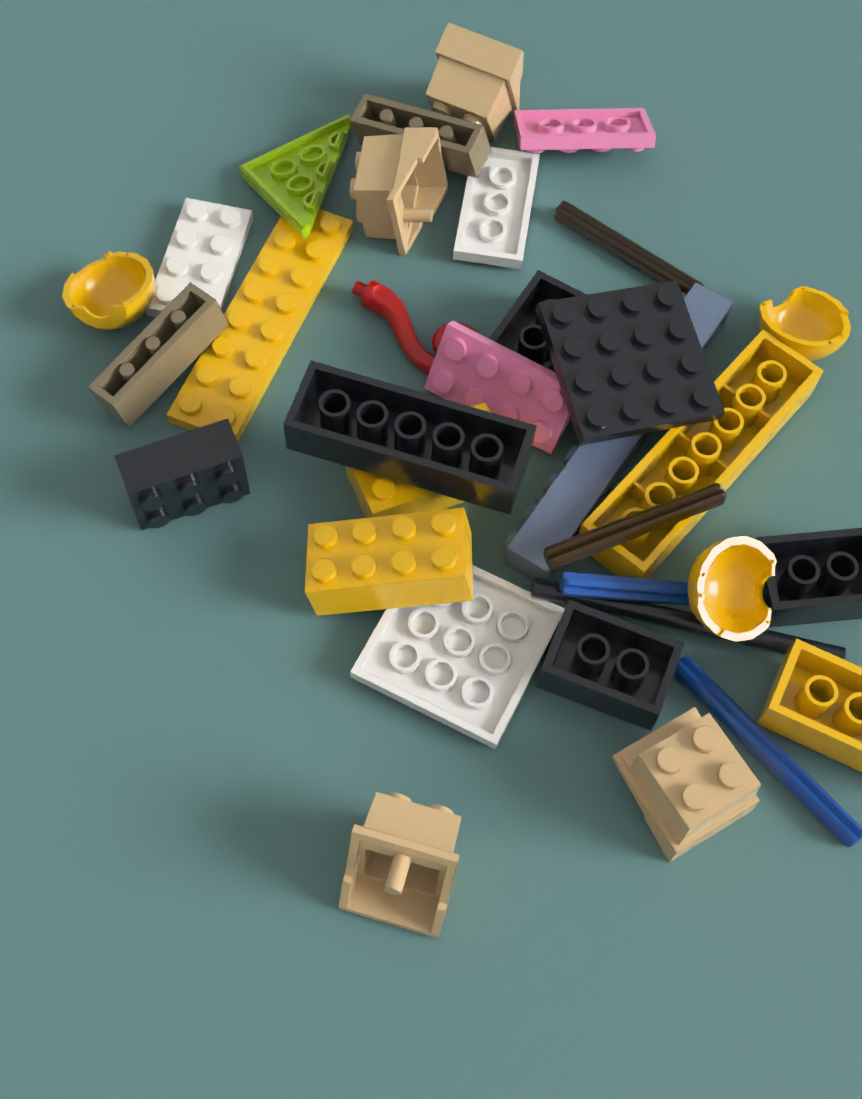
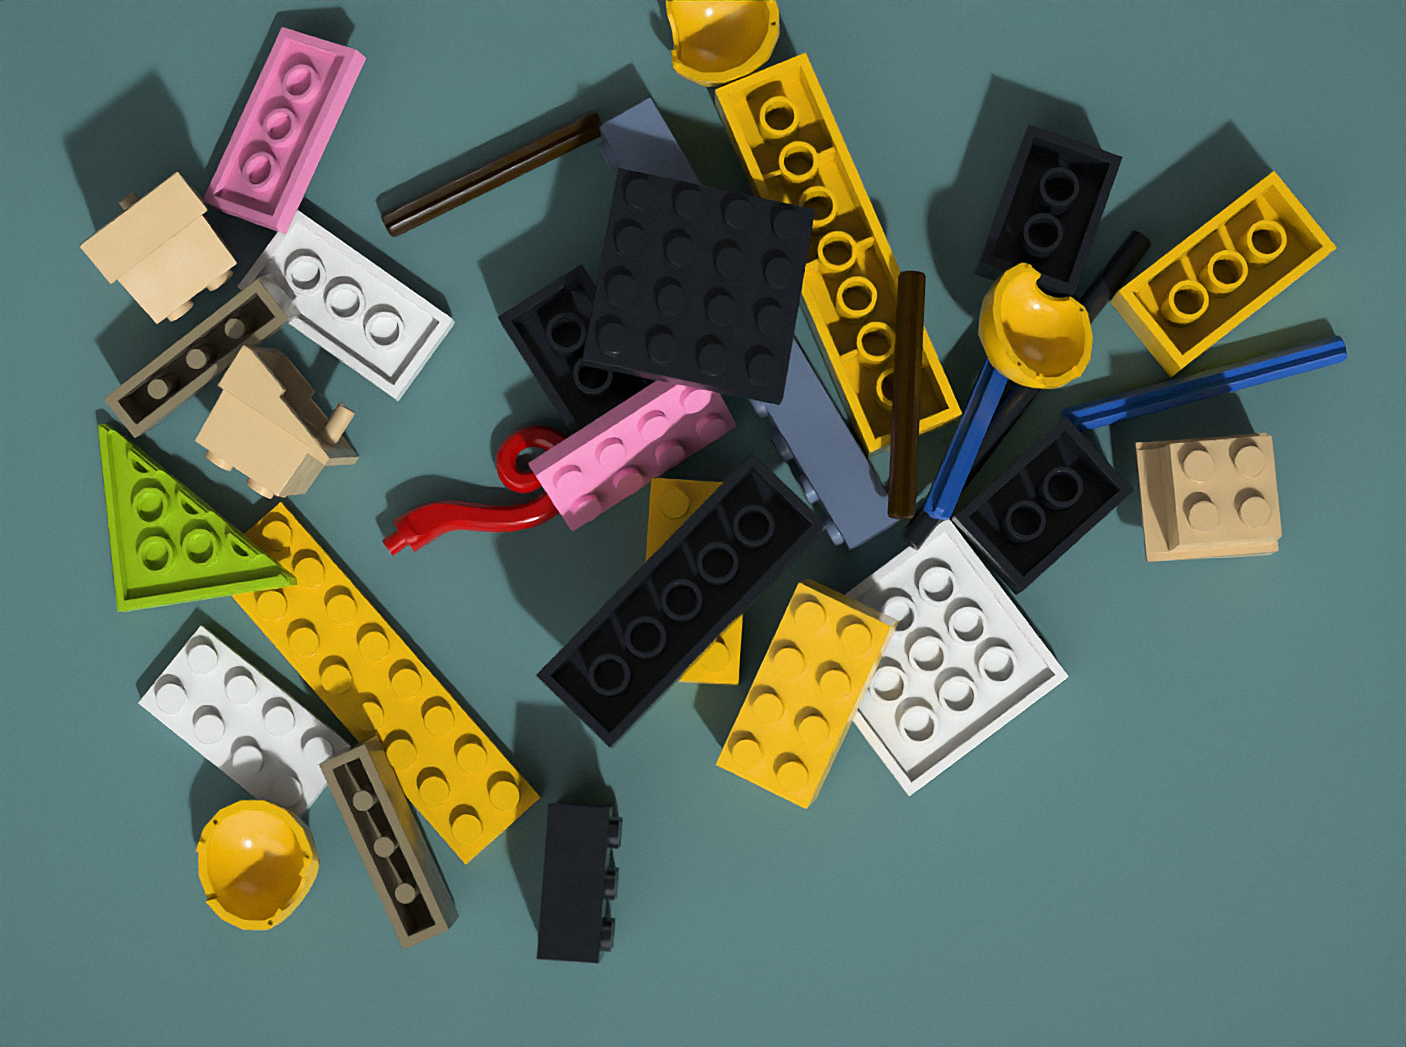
camera: 55 degrees left, 20 degrees up
tan piece [338,792,462,939] -> none

